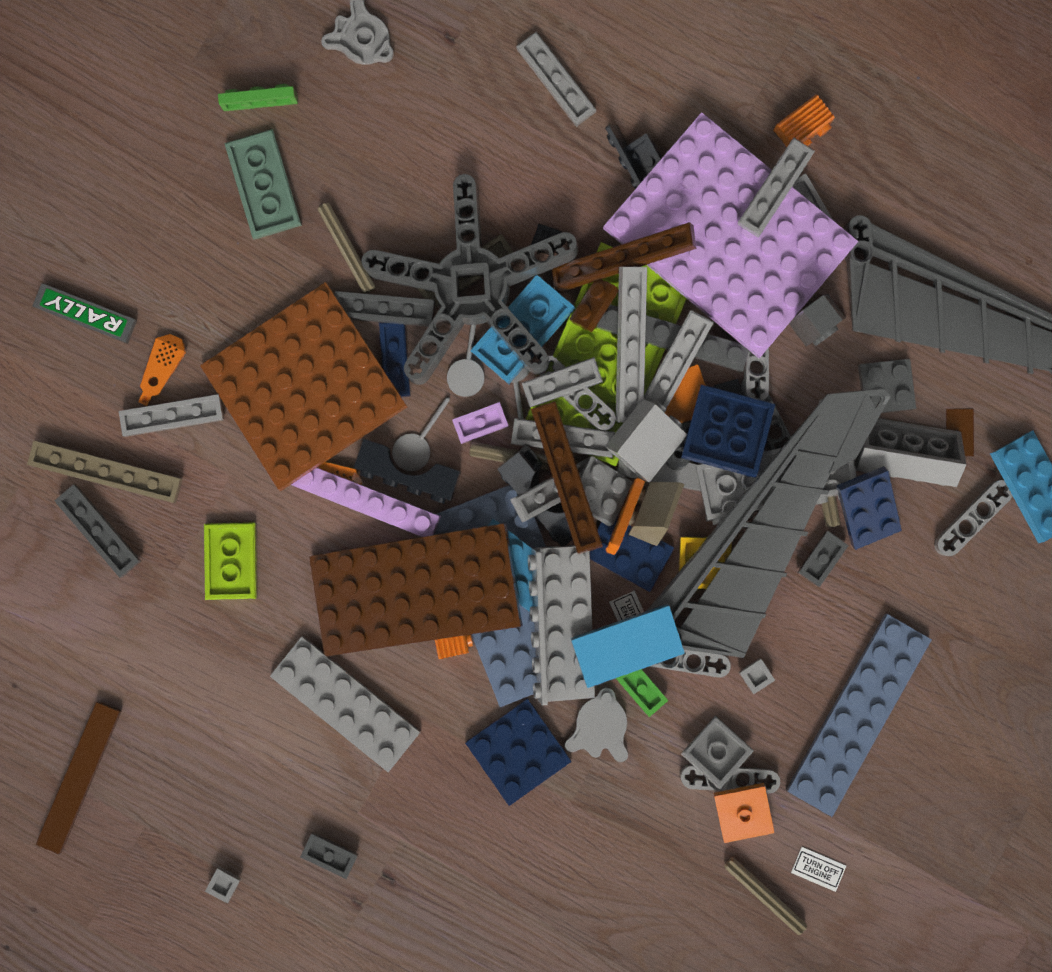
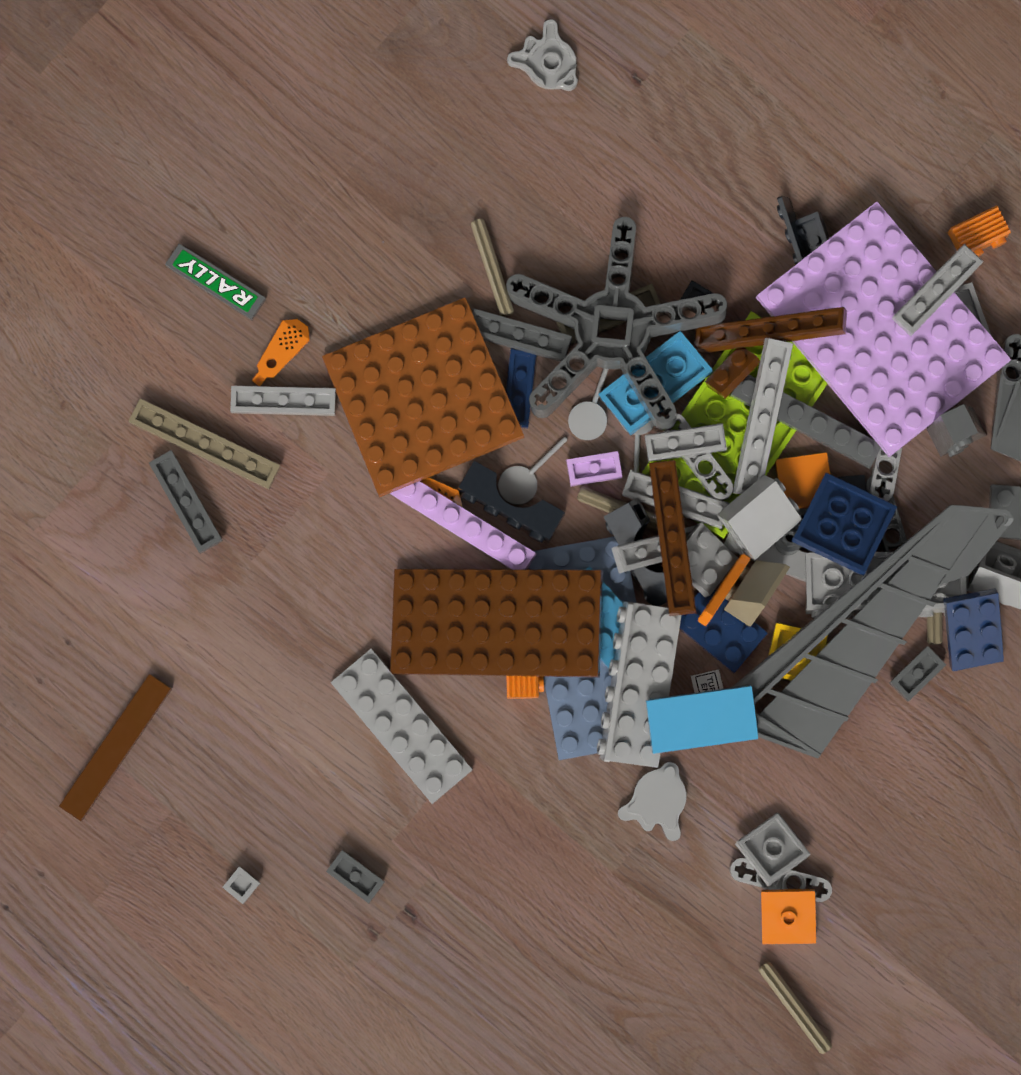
camera: 10 degrees right, 5 degrees down
lime tile [204,523,257,600] -> none
bright green plate [218,84,298,111] -> none
sand green tile [224,129,302,240] -> none
dark blue plate [465,698,572,806] -> none
light grey tile [516,32,596,127] -> none
bright green plate [616,669,668,717] -> none
light grey tile [644,310,714,408] -> none
light grey beam [651,650,731,677] -> none
light grey plate [739,658,775,694] -> none
sand blue plate [786,614,932,817] -> none
white sticker [791,847,846,892] -> none

